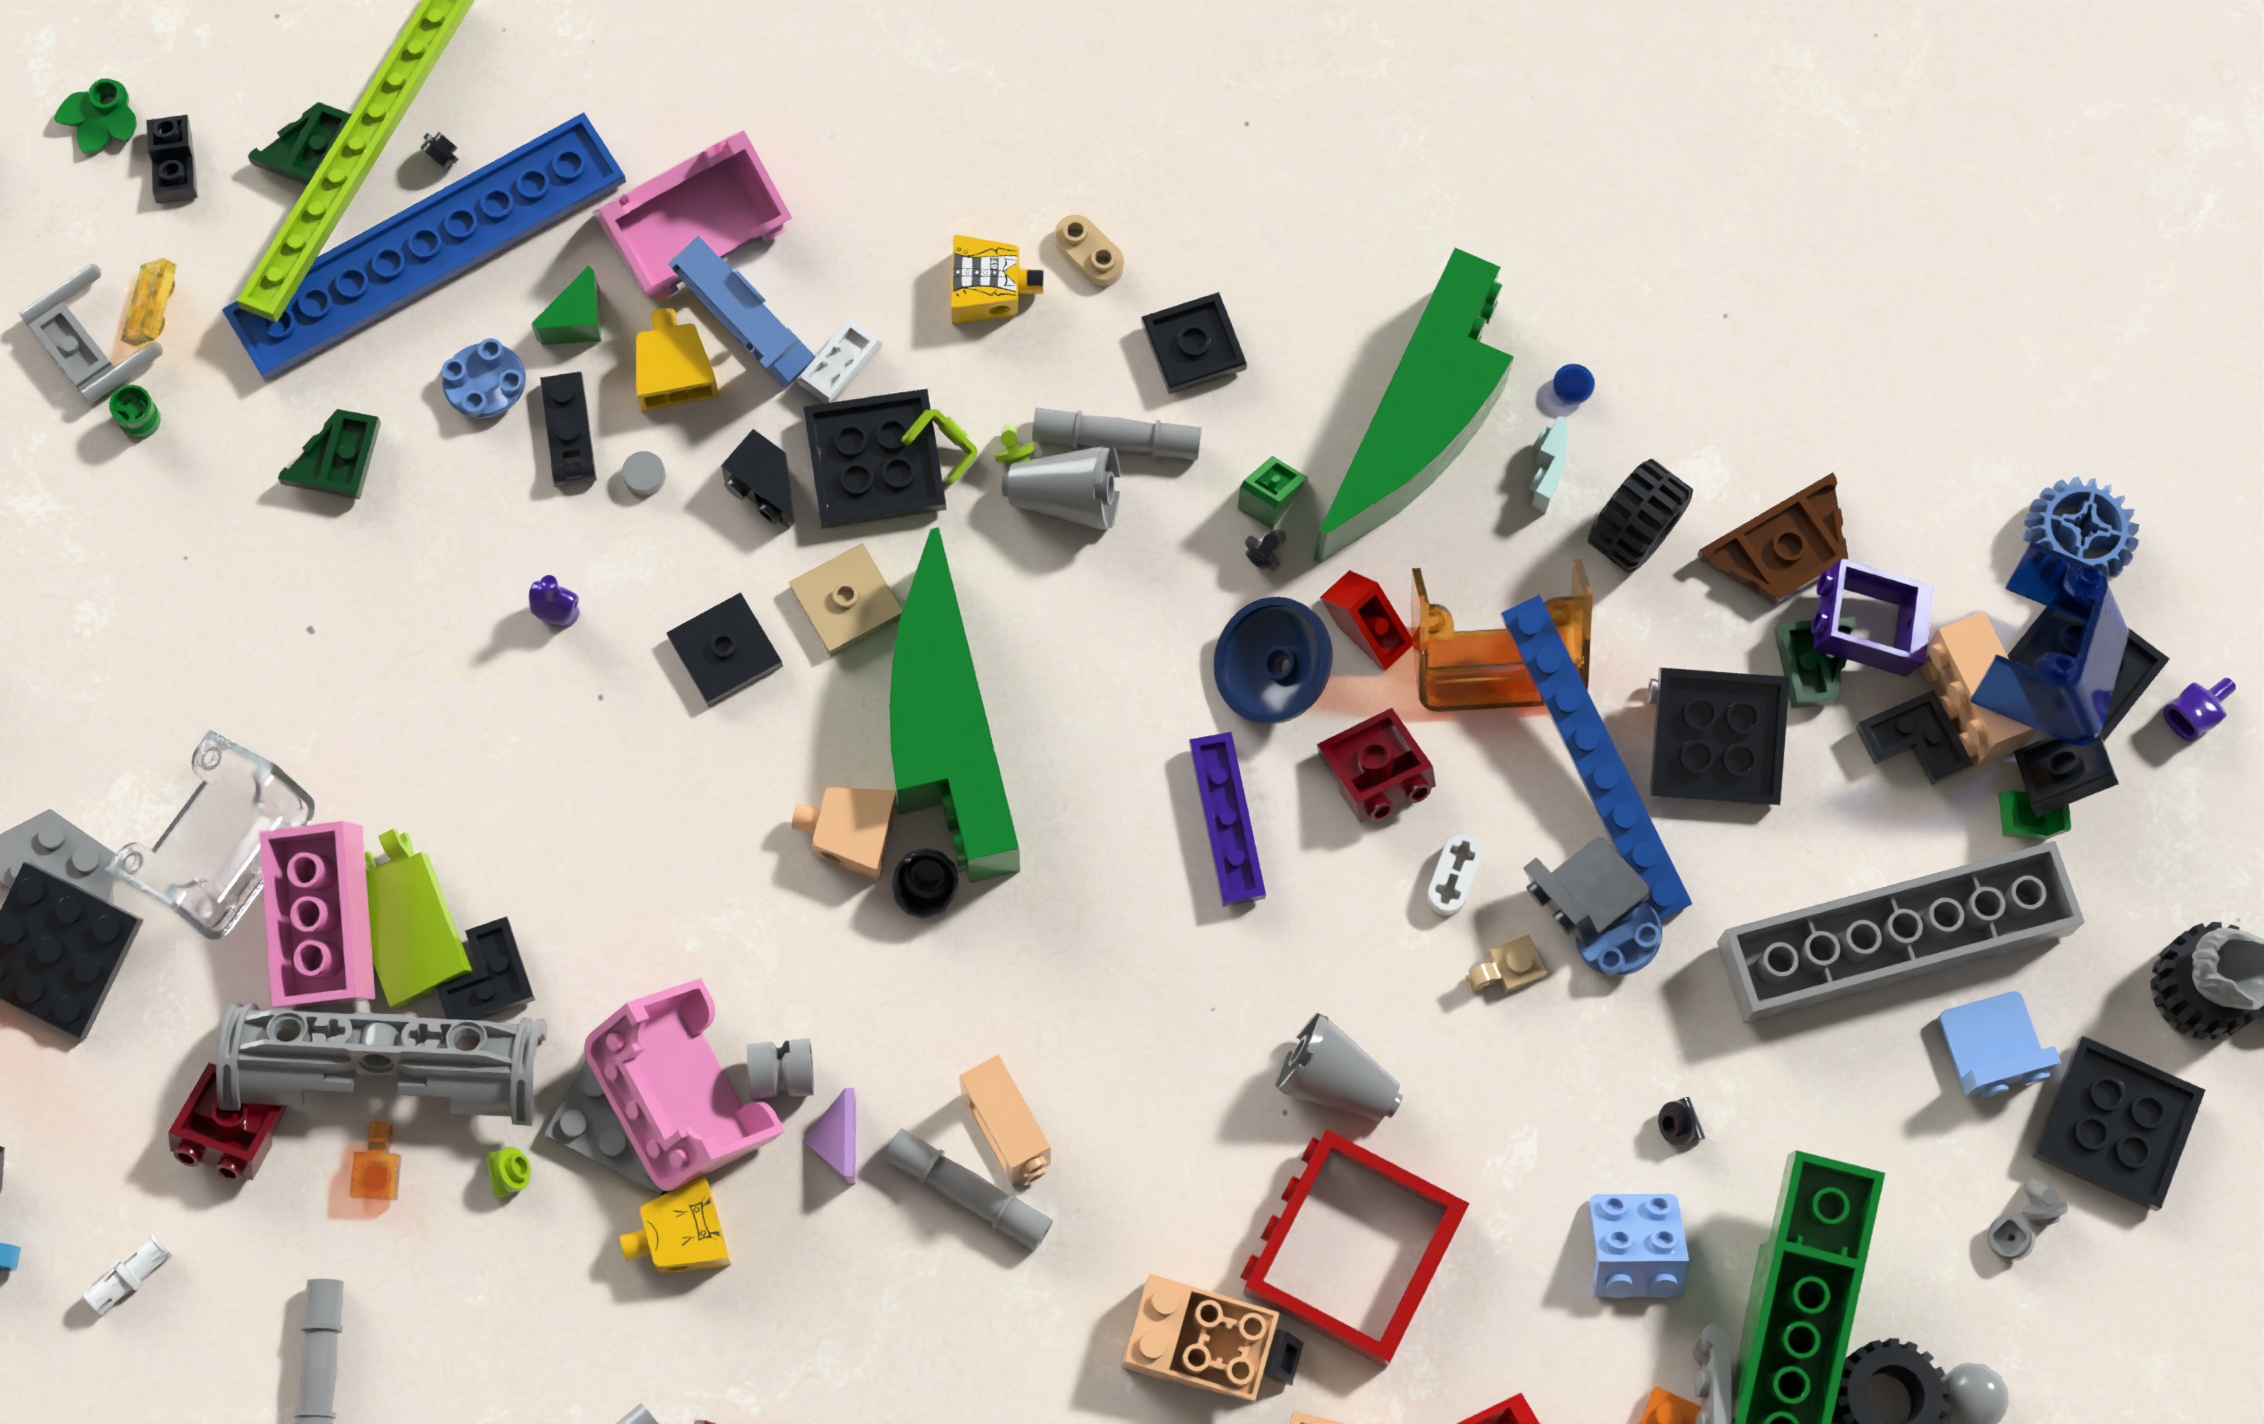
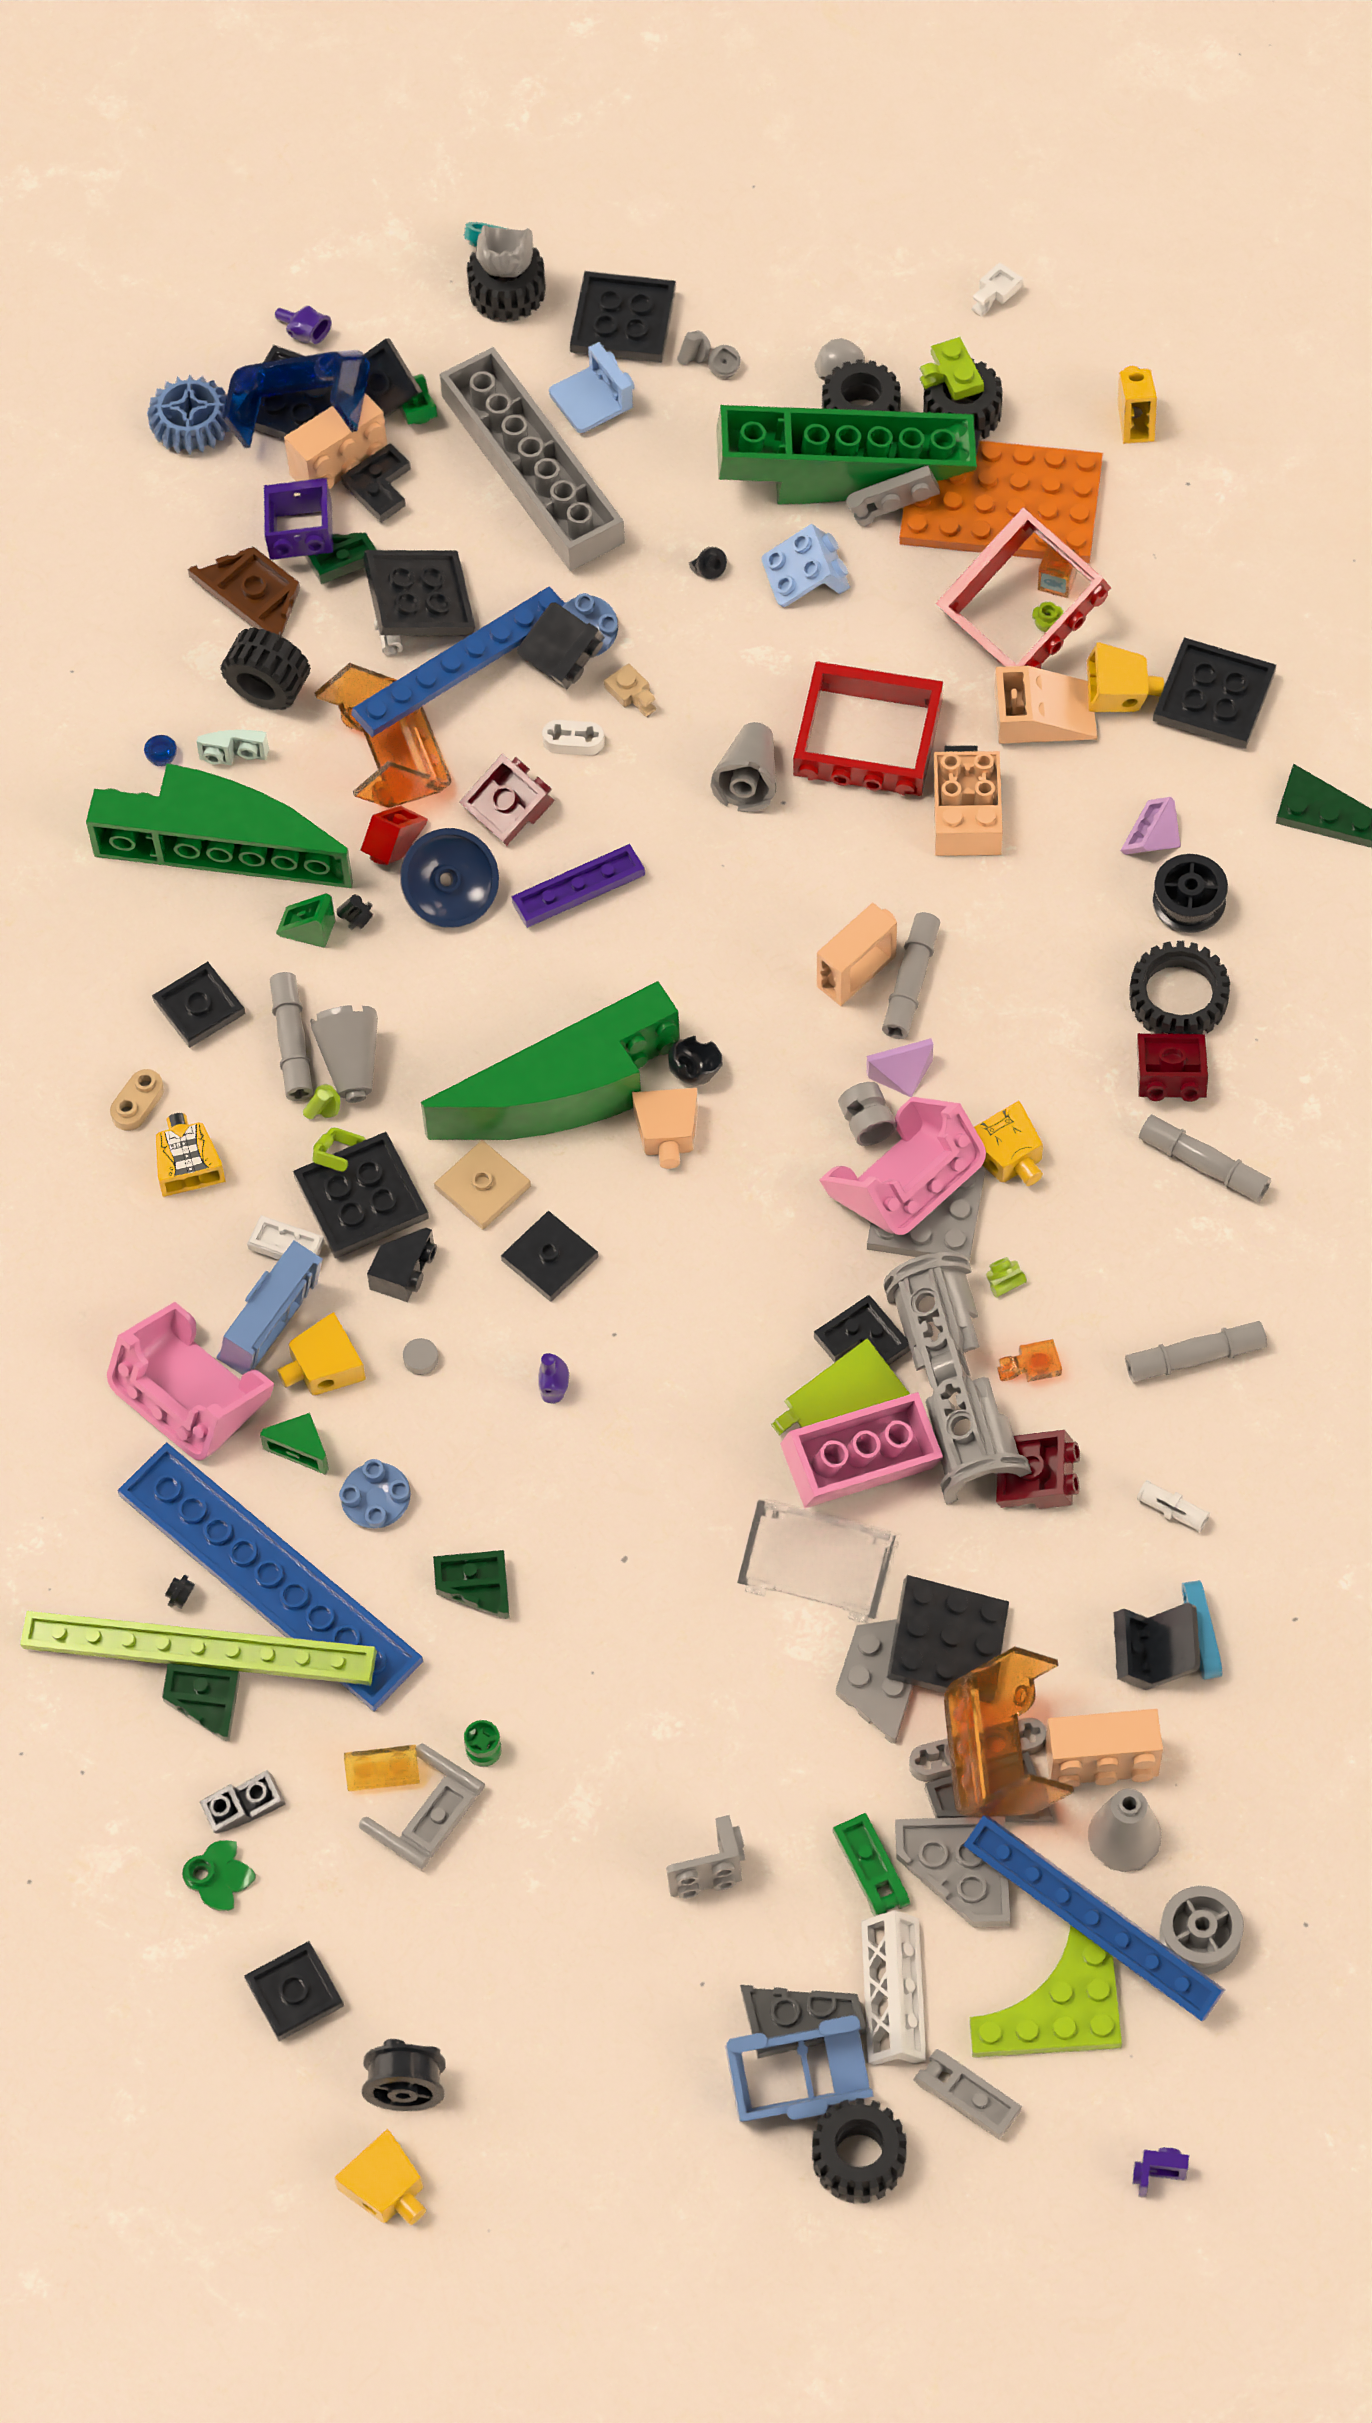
camera: 100 degrees left, 10 degrees down
black plate [540,371,597,487] -> none

